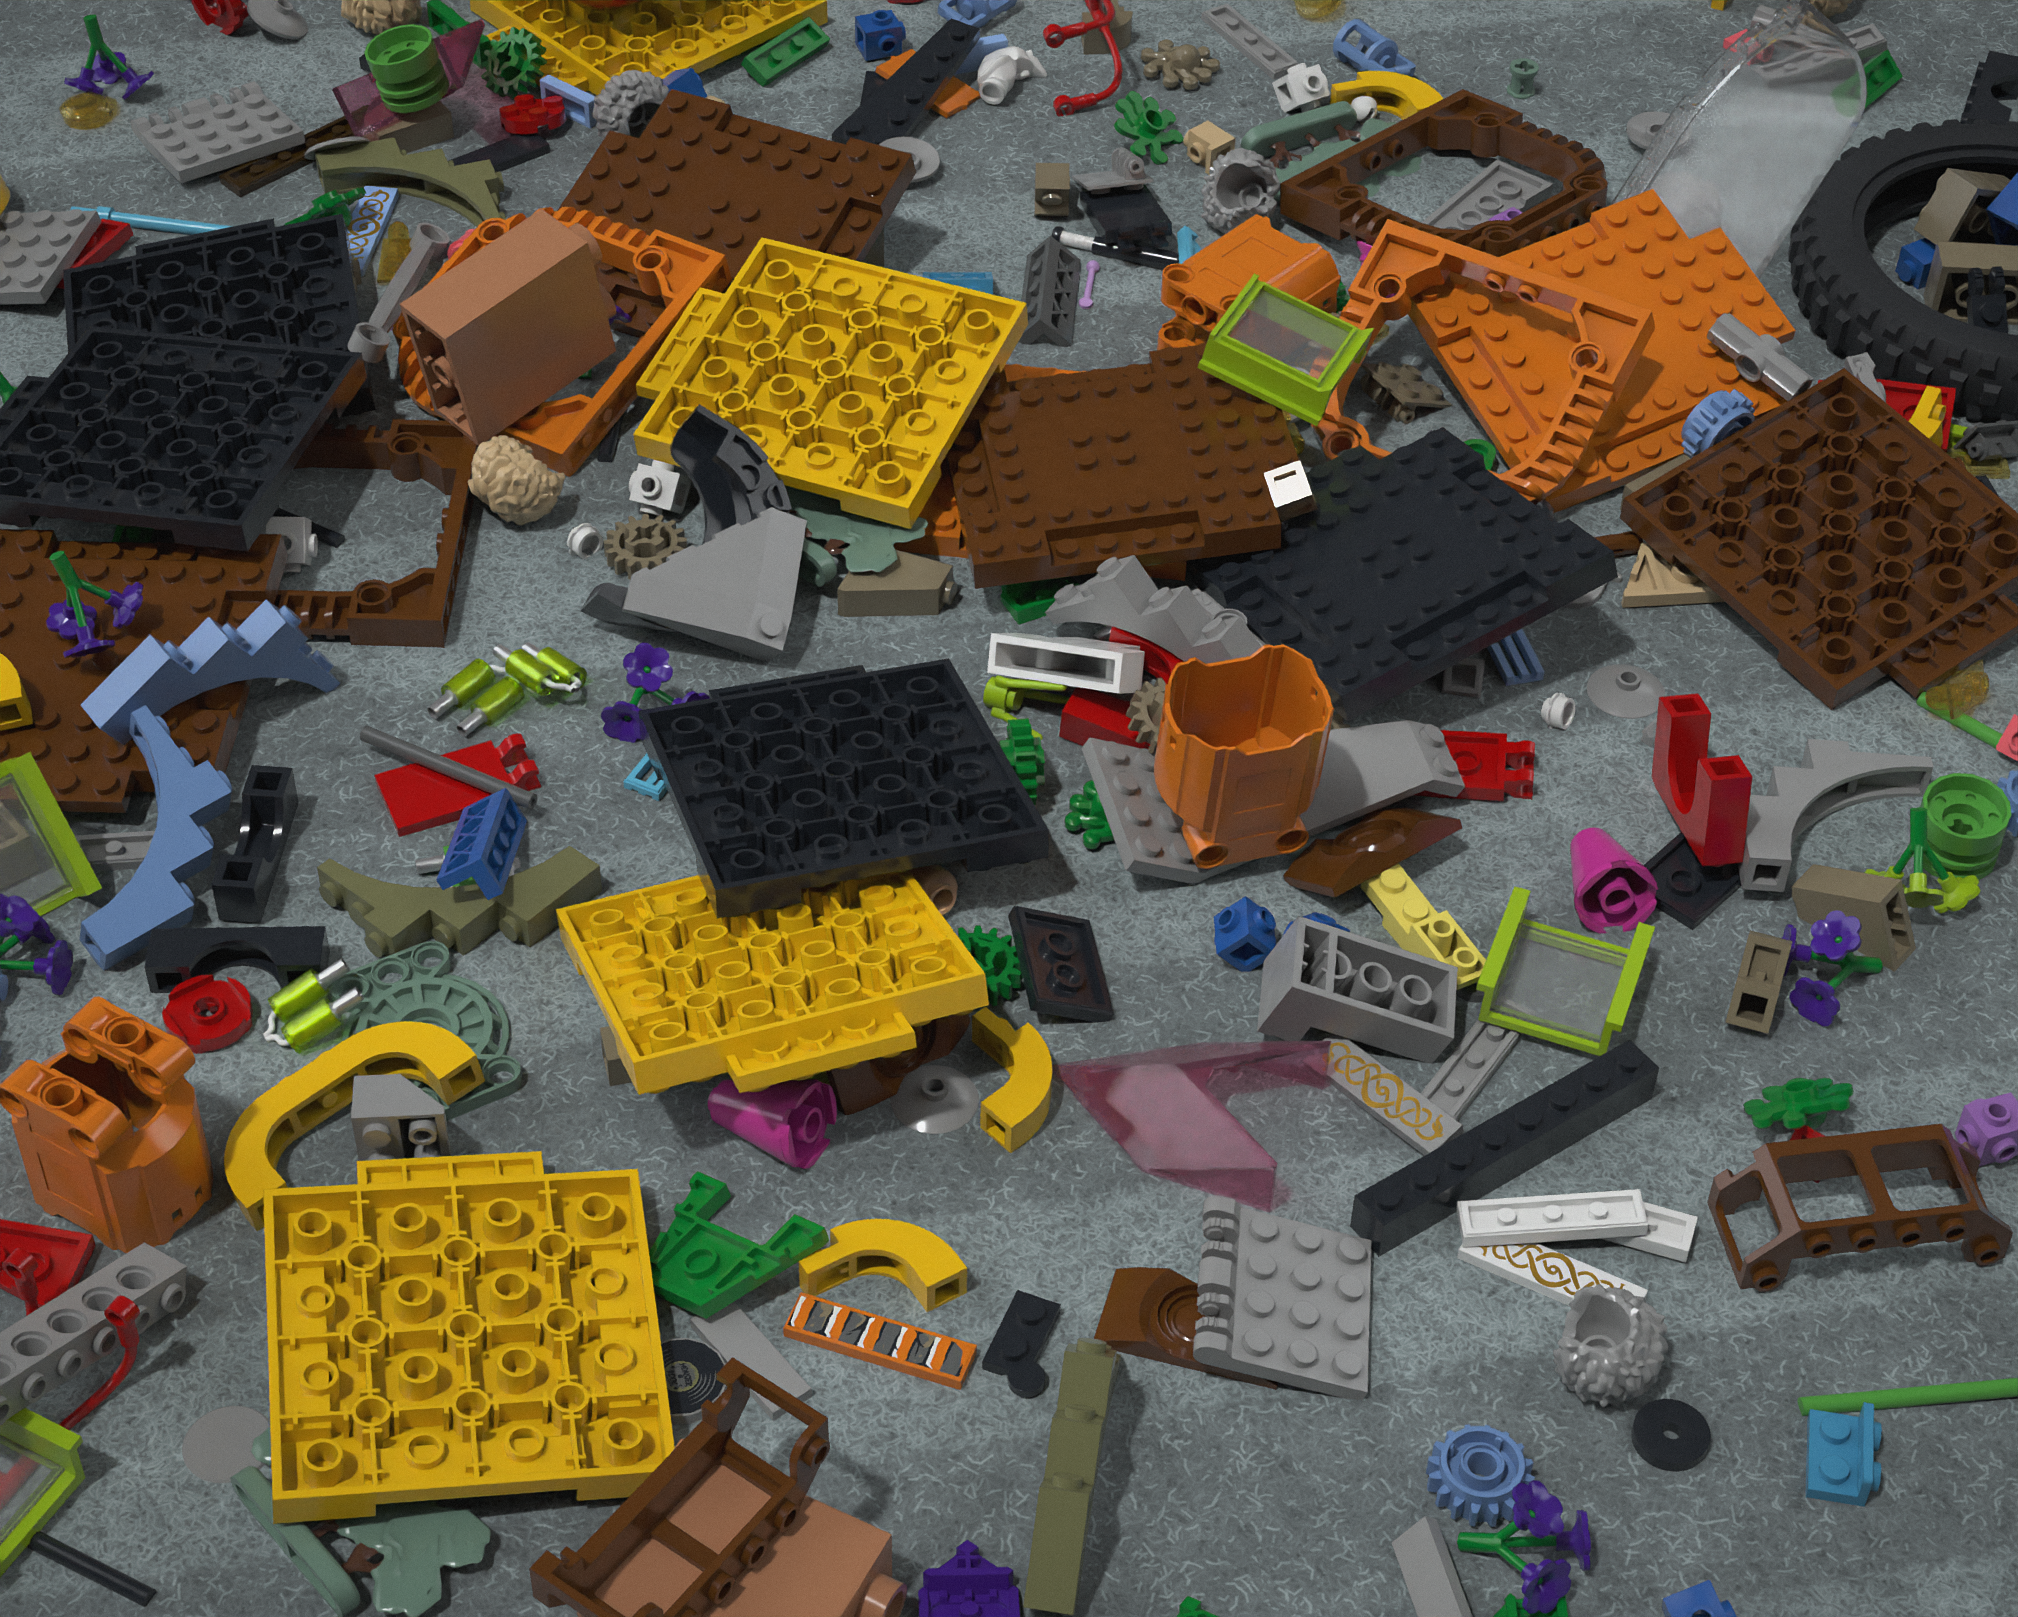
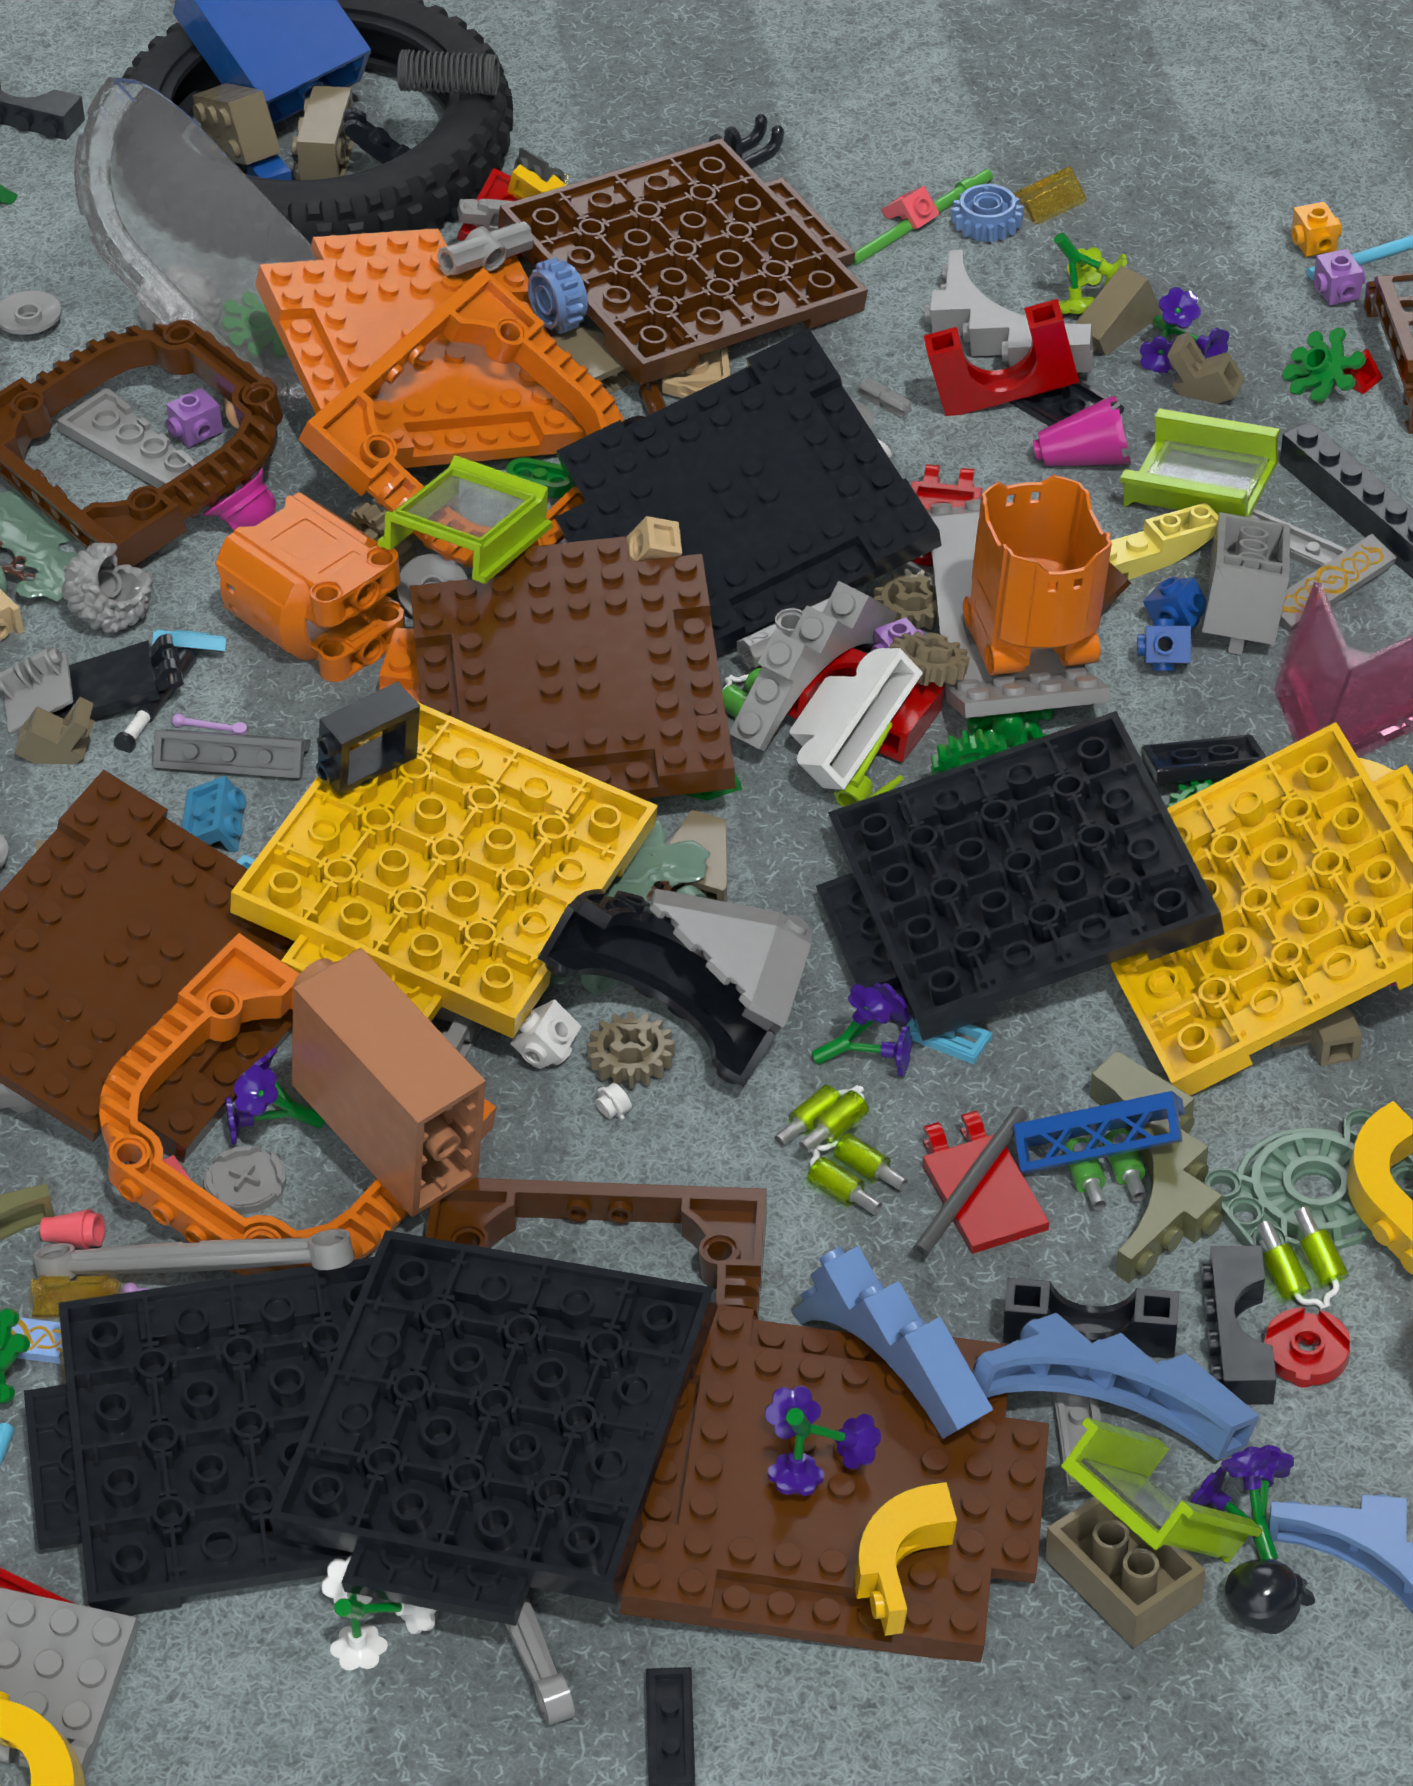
camera: 85 degrees left, 0 degrees up
tan hair [468,435,566,525] -> none
bright green wheel [1913,773,2011,880] -> none
clear yellow hinge [1925,660,1989,719] -> none
none -> black window [316,681,420,796]

